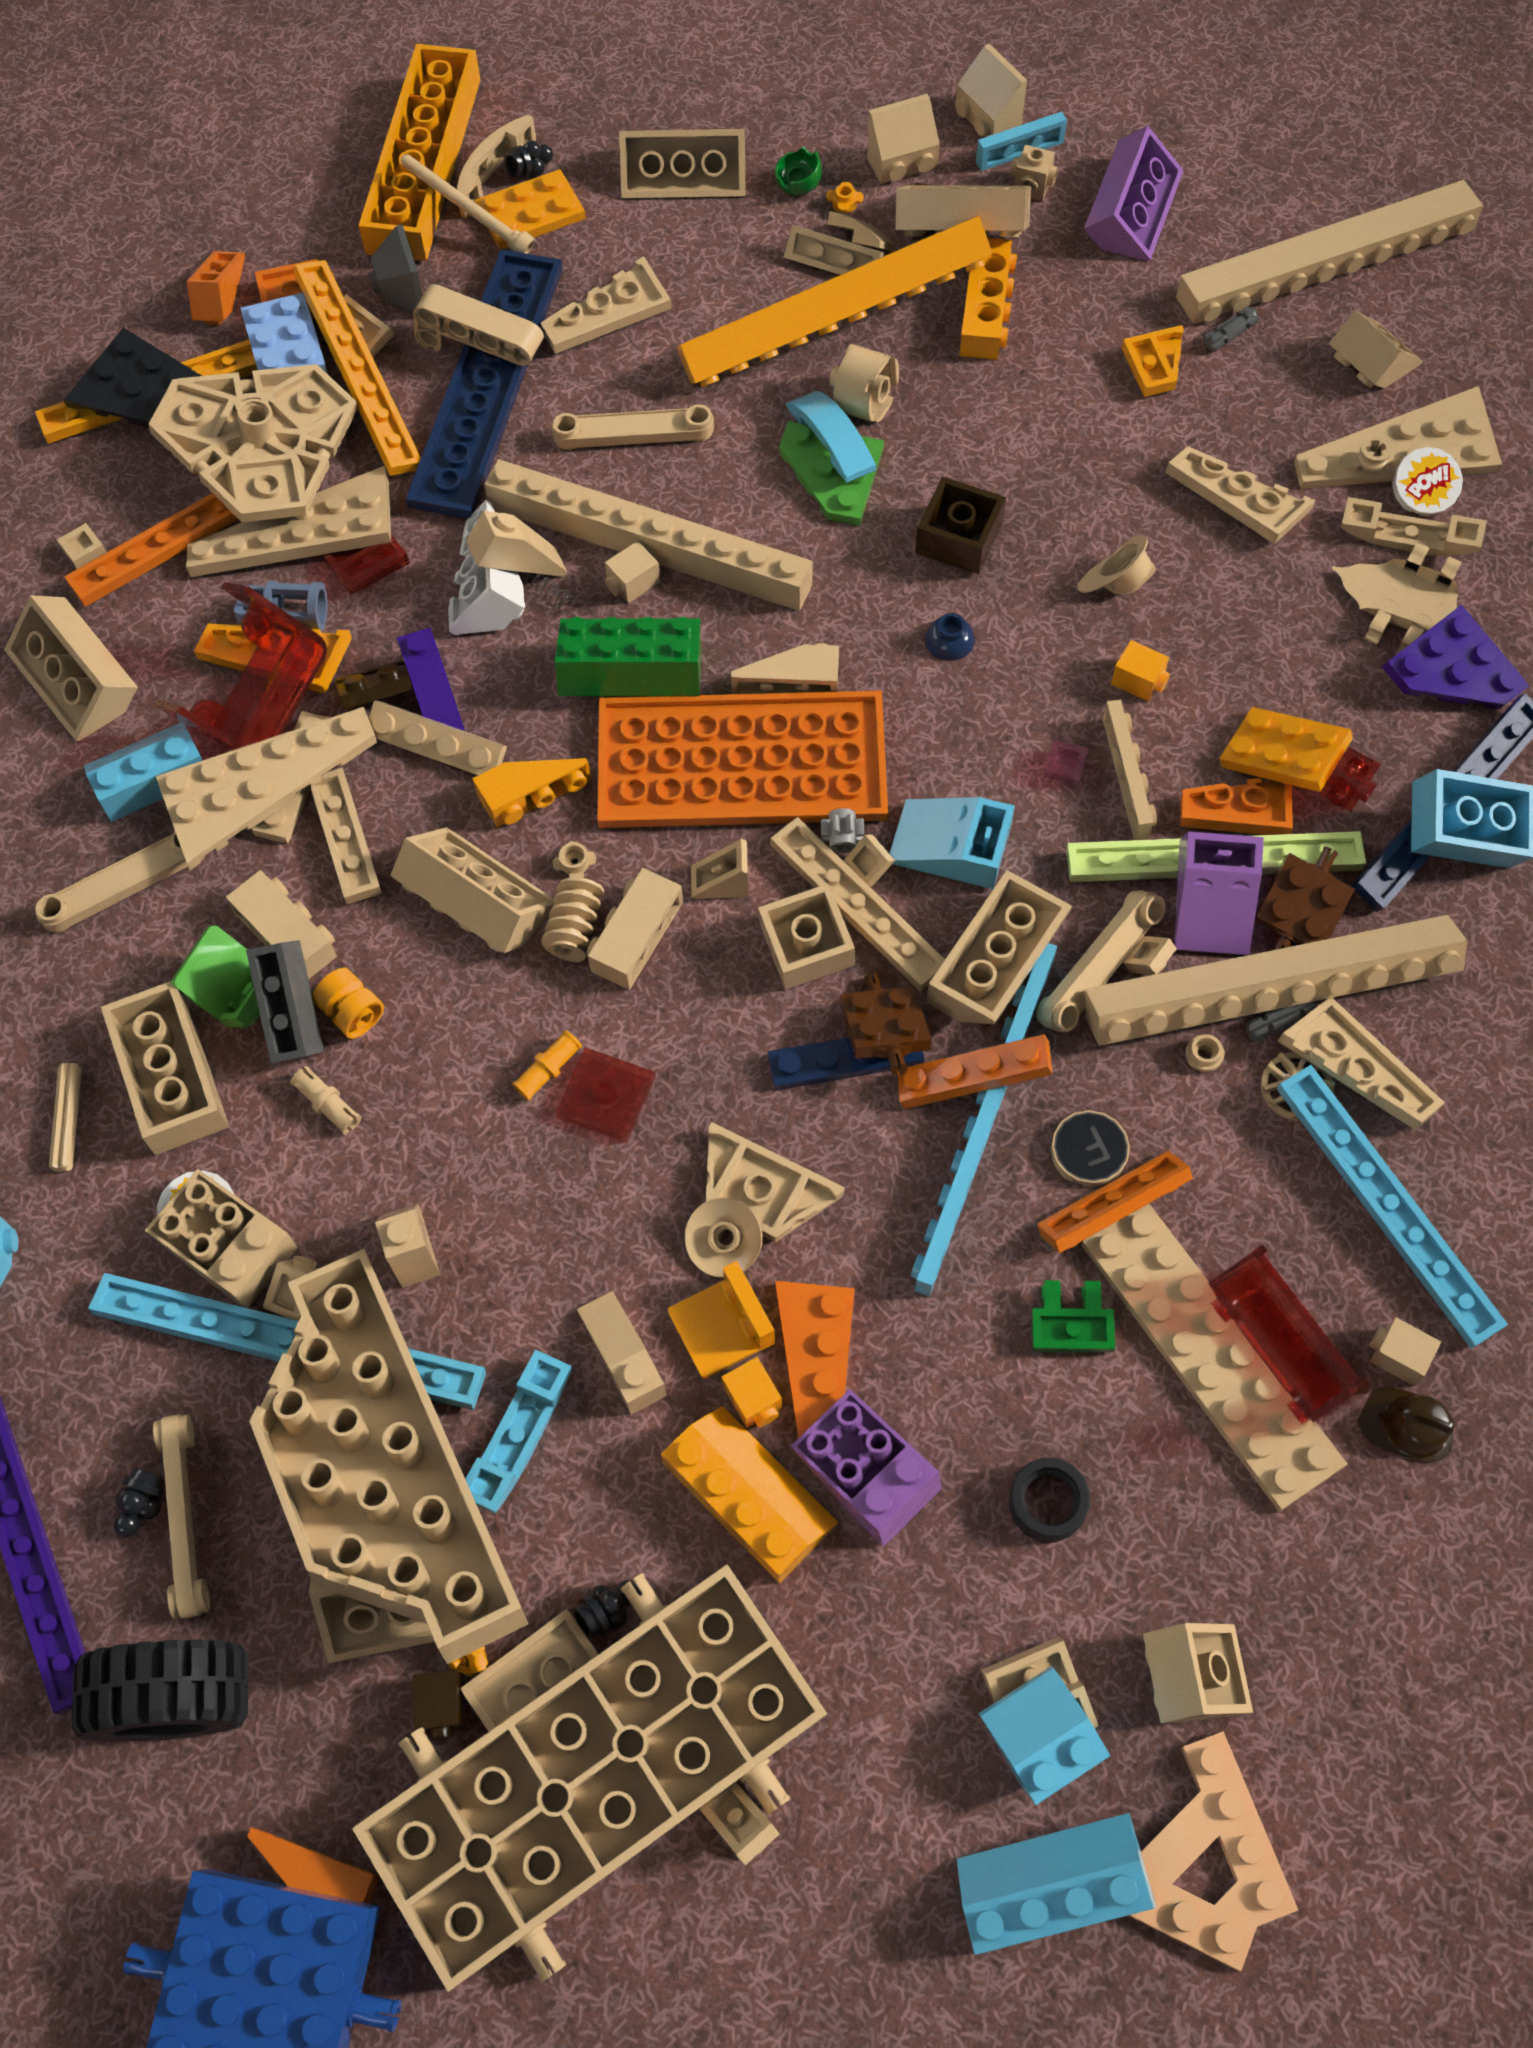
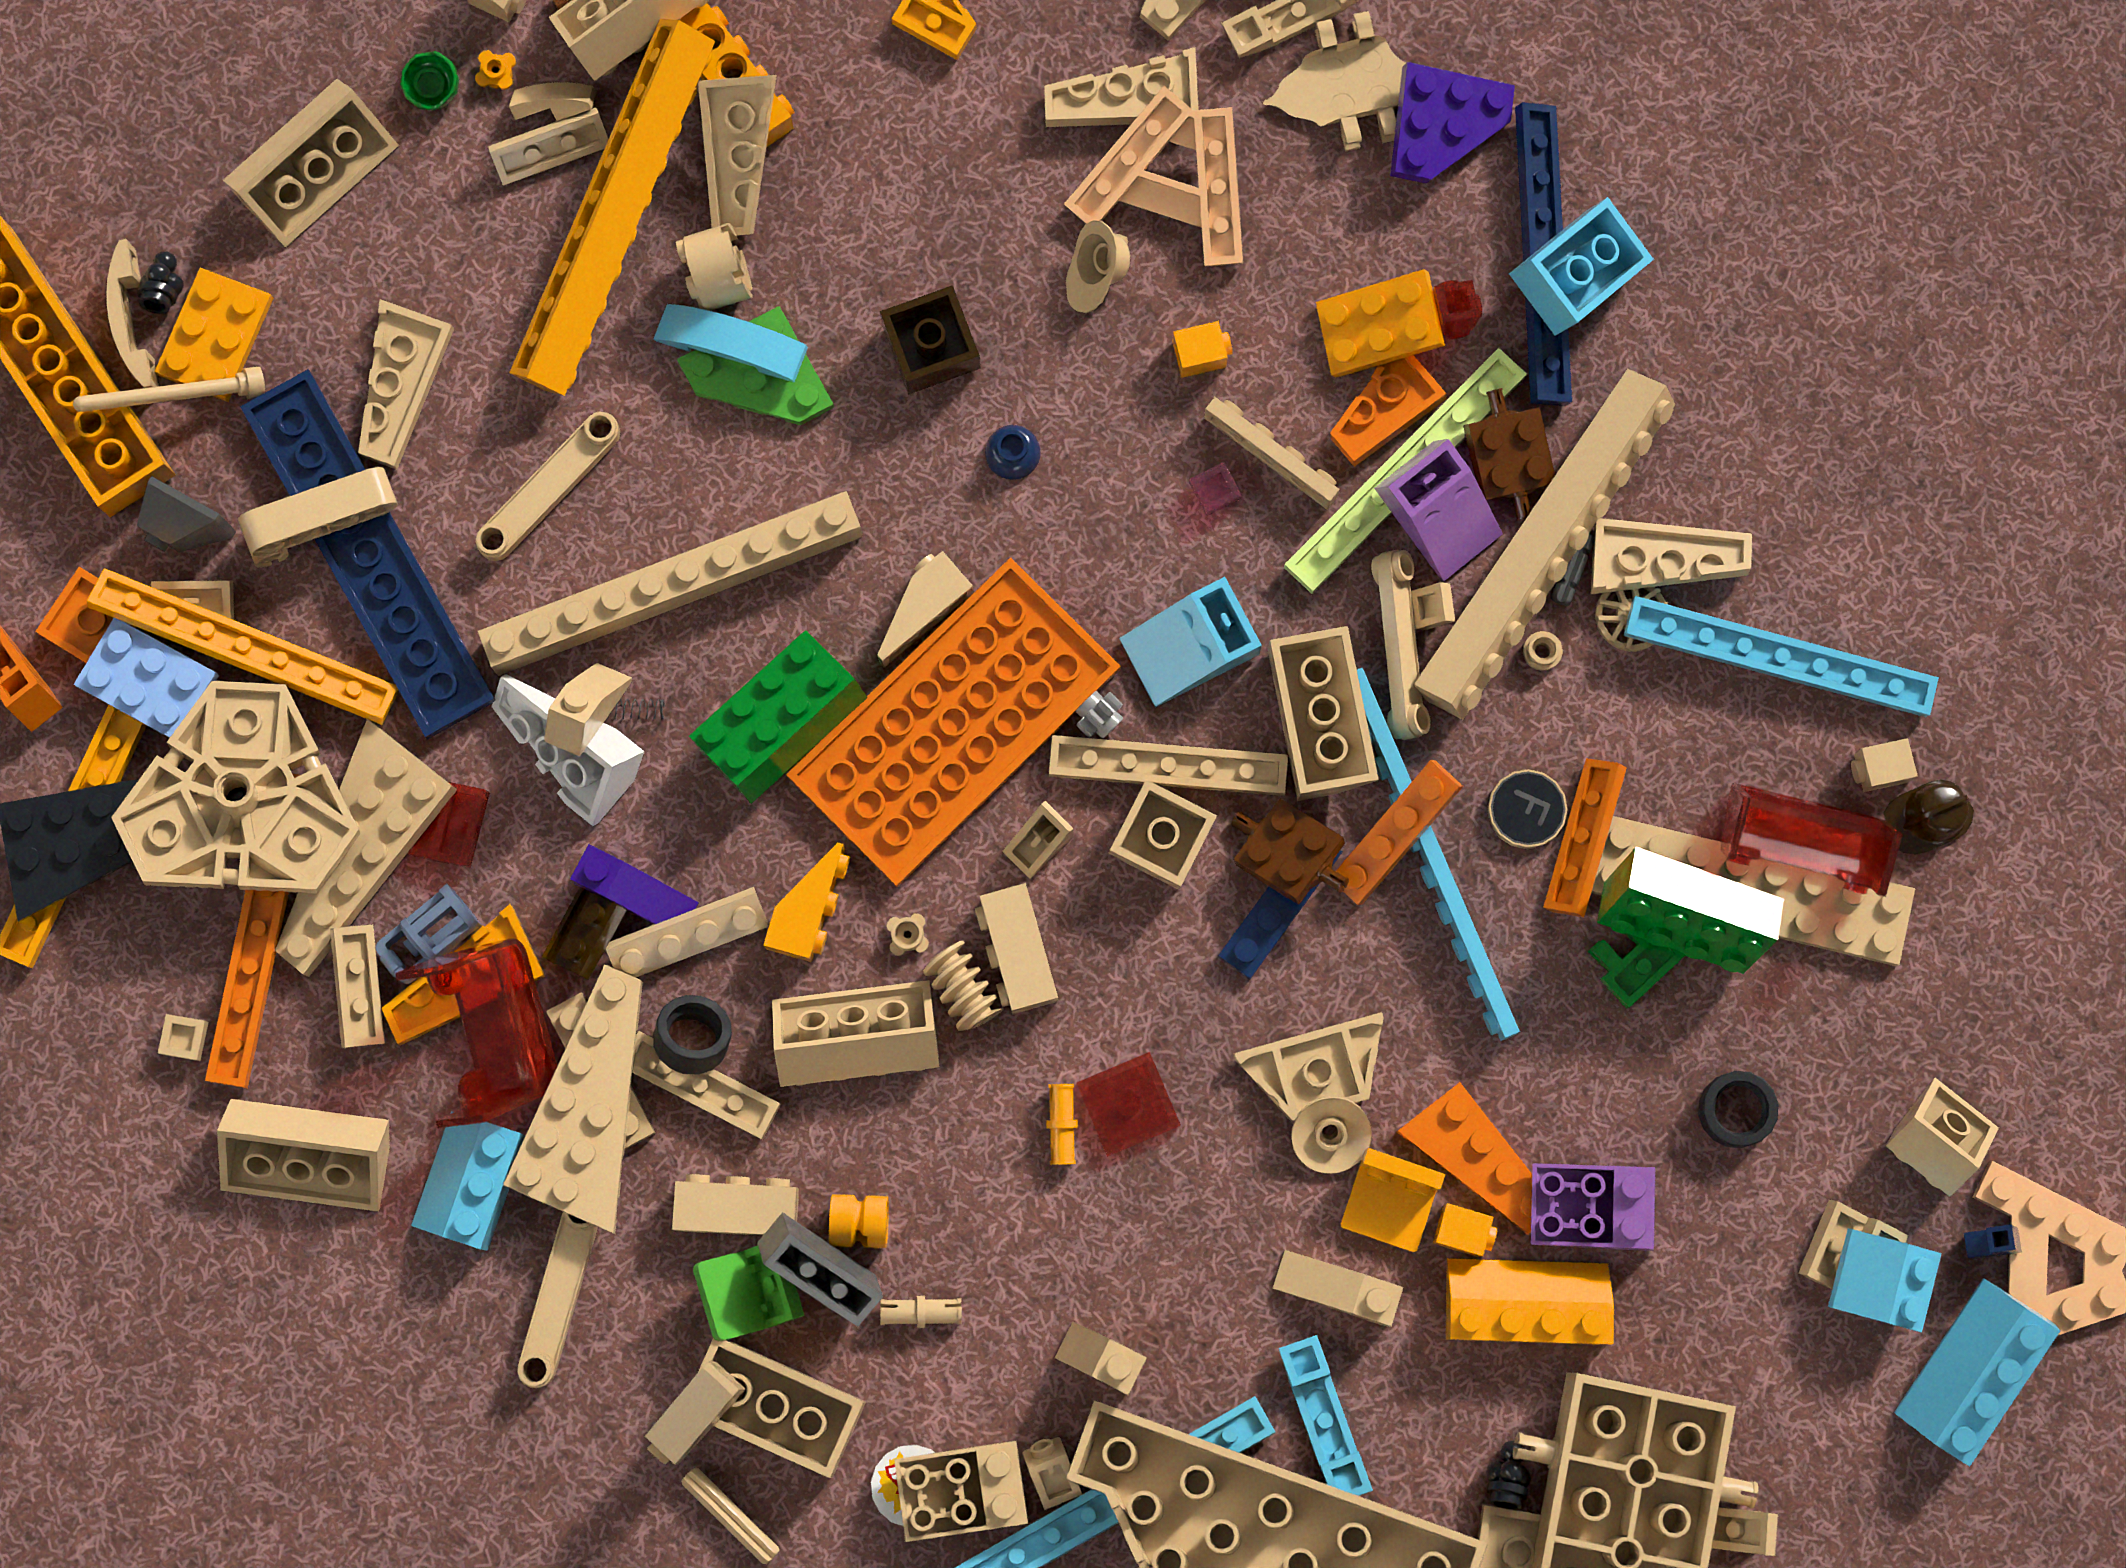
camera: 45 degrees left, 15 degrees up
tan brick [605,541,660,603] -> none
tan plate [843,835,895,887] -> none
none -> tan plate [330,924,385,1048]
none -> tan slope [645,1361,746,1465]
none -> black tyre [653,995,732,1075]
none -> tan wing [698,75,777,235]
none -> light nougat plate [1064,85,1243,267]
none -> brick [1597,847,1784,974]
none -> dark blue piece [1964,1224,2022,1259]

